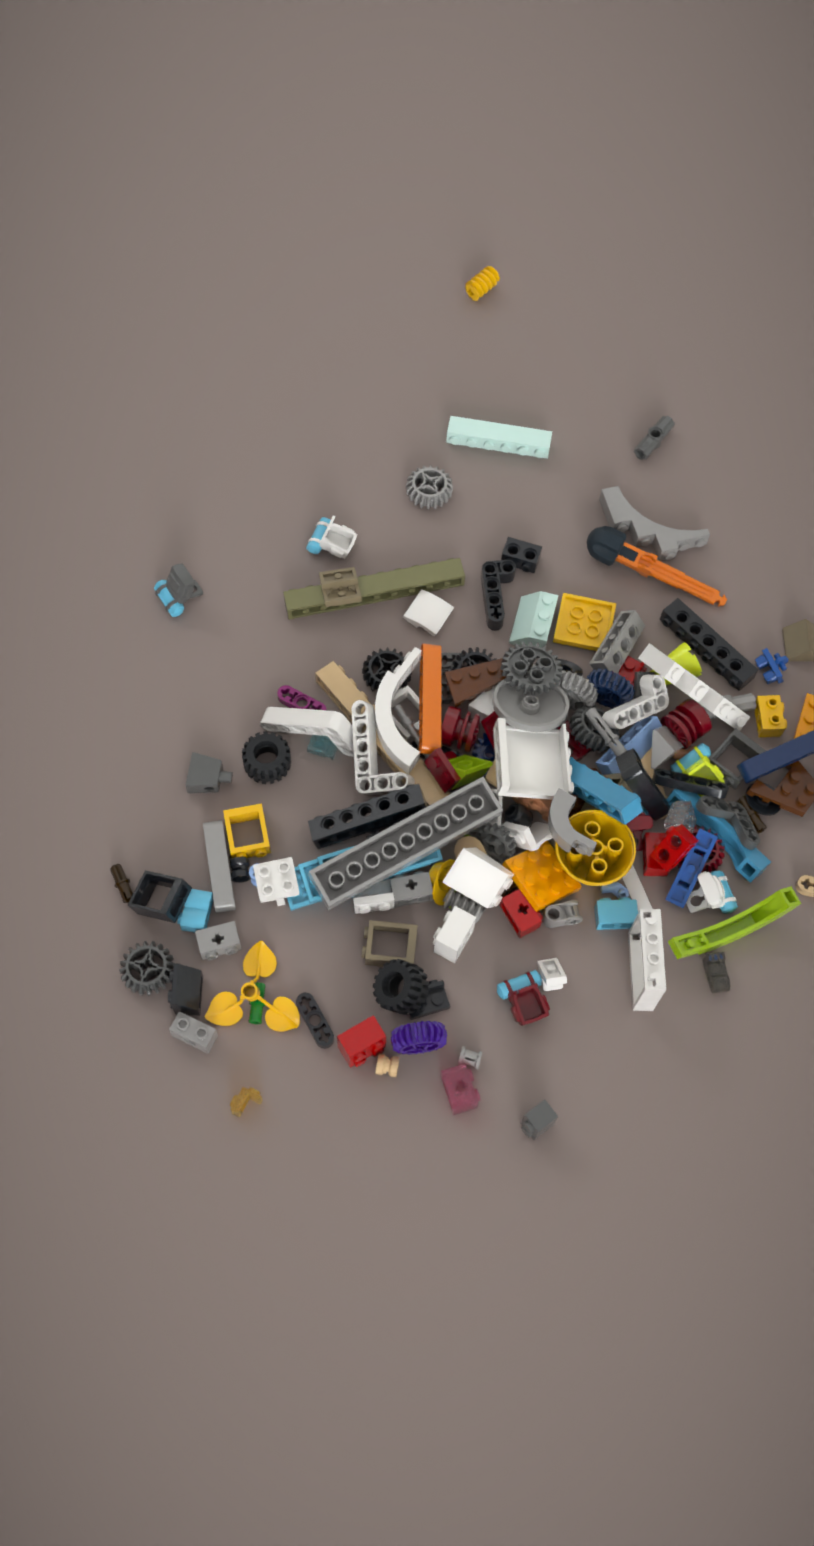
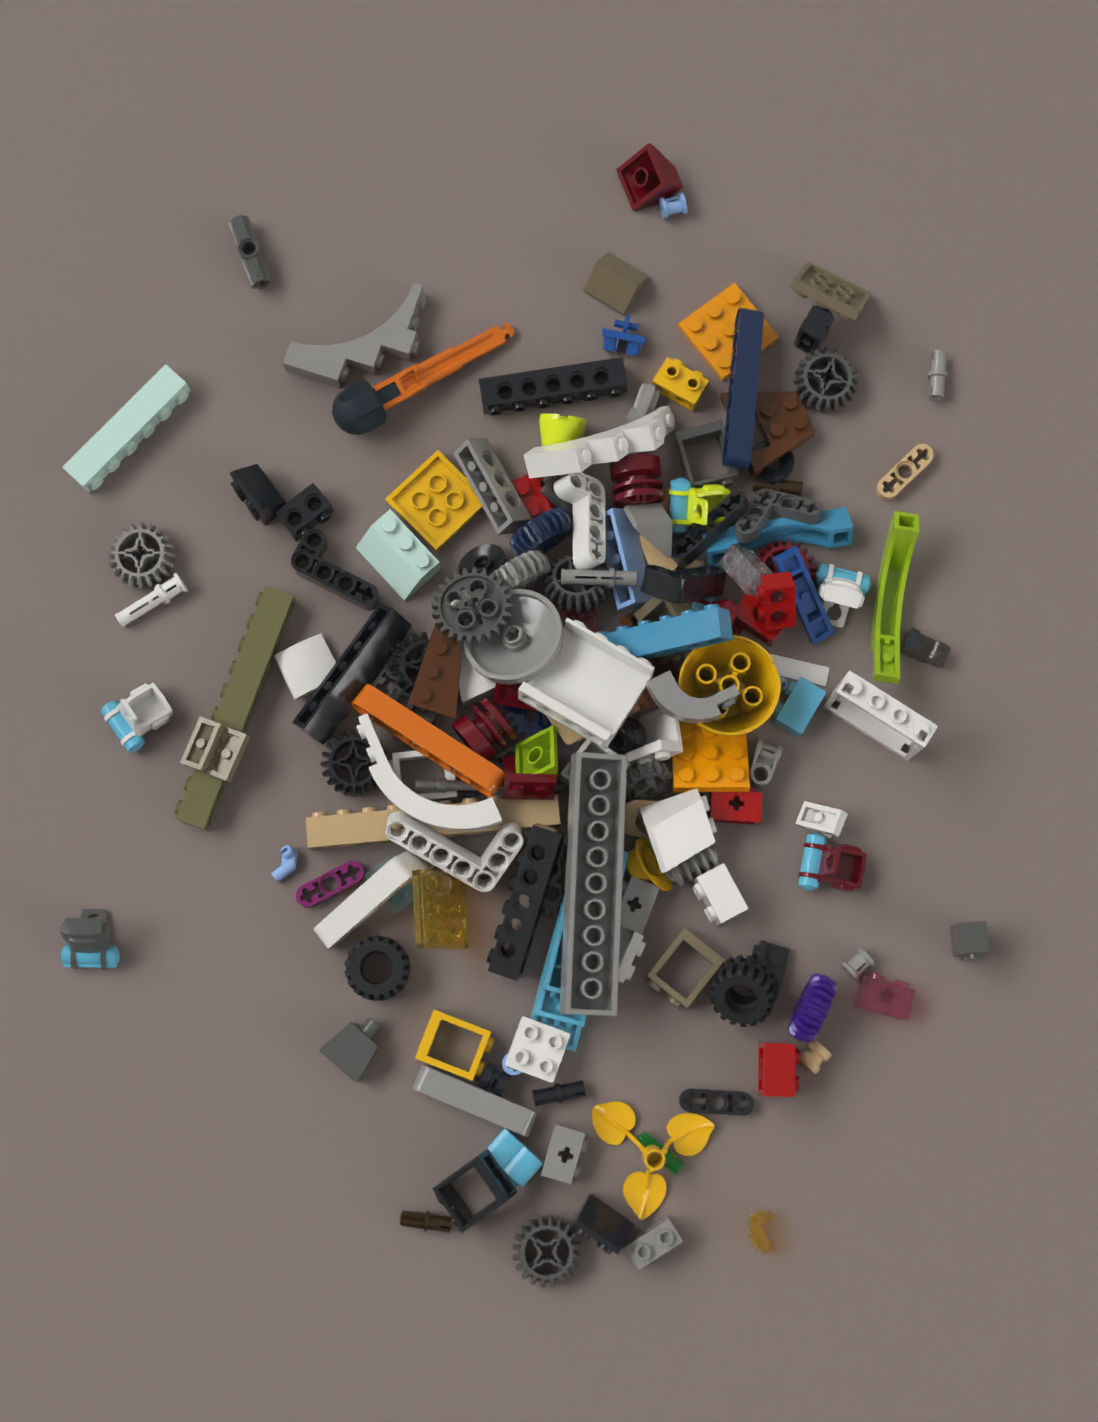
camera: 55 degrees left, 15 degrees up
none -> white pin [115,572,188,627]
none -> black slope [229,464,286,525]
none -> light blue arm [271,845,298,883]
none -> black brick [292,603,412,745]
none -> clear yellow plate [412,870,469,950]
none -> black pin [532,1080,586,1107]

